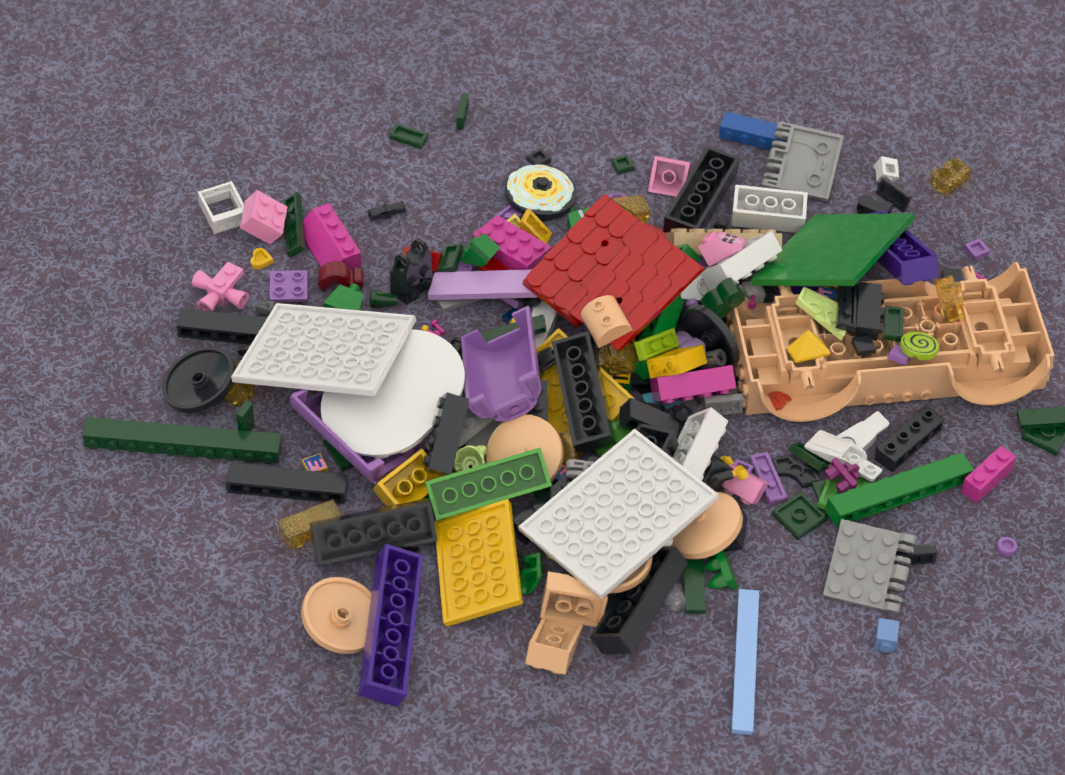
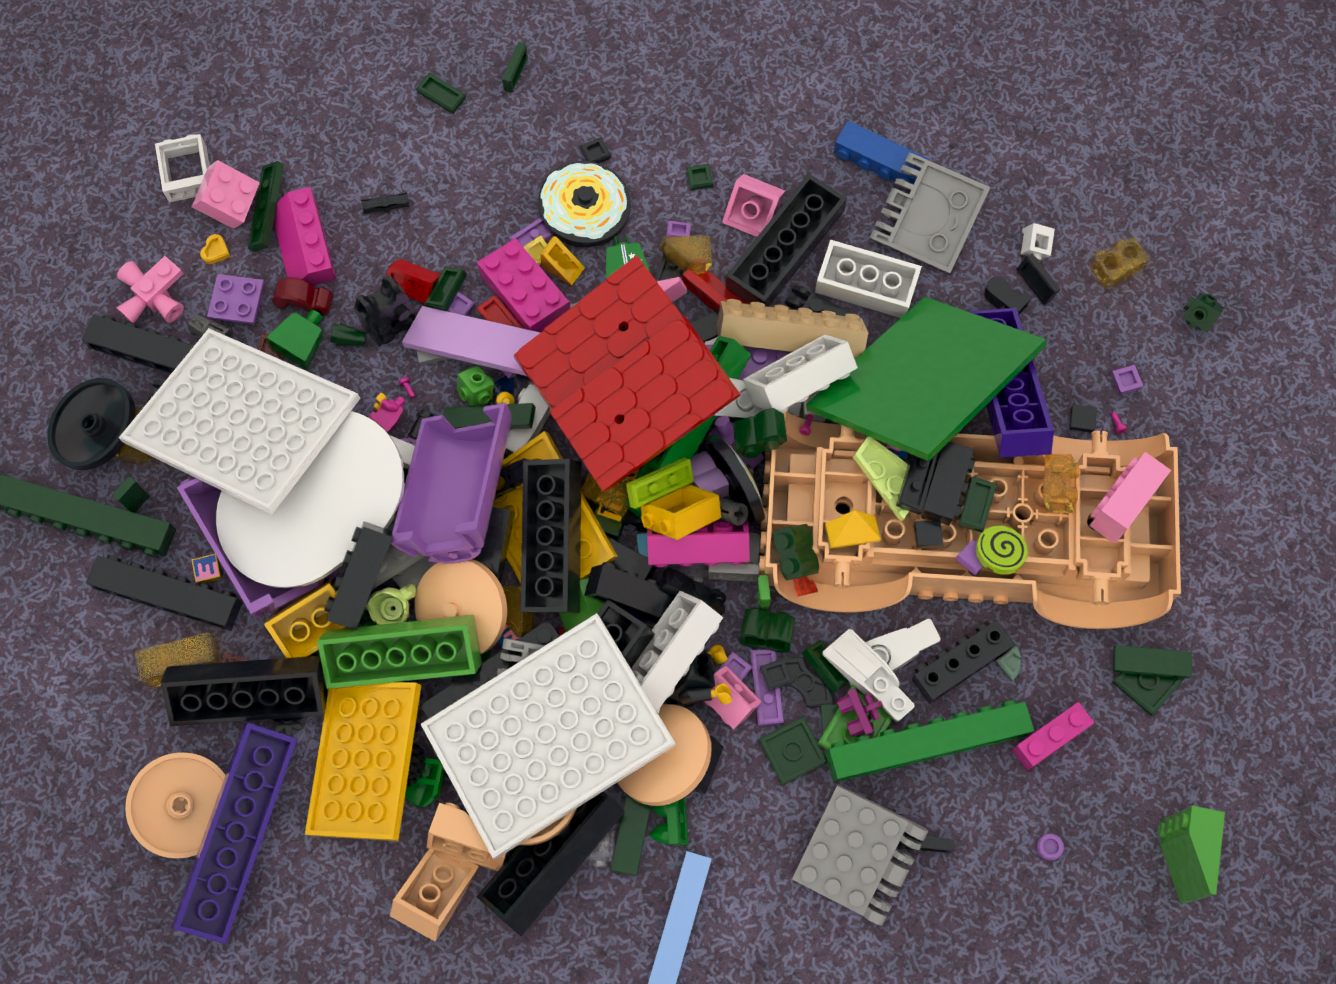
camera: 15 degrees right, 20 degrees up
green slope [460,233,500,267] -> none
light nougat brick [581,295,633,348] -> none
bright pink slope [699,231,747,266] -> none
medium blue brick [874,618,899,653] -> none
none -> bright green brick [457,365,495,406]
none -> dark green brick [740,608,795,653]
none -> bright green tile [756,575,770,612]
none -> black tile [760,658,792,692]
none -> dark green brick [774,524,819,581]
none -> sand green tile [995,646,1021,682]
none -> bright pink brick [1089,452,1171,544]
none -> dark green brick [1183,293,1225,333]

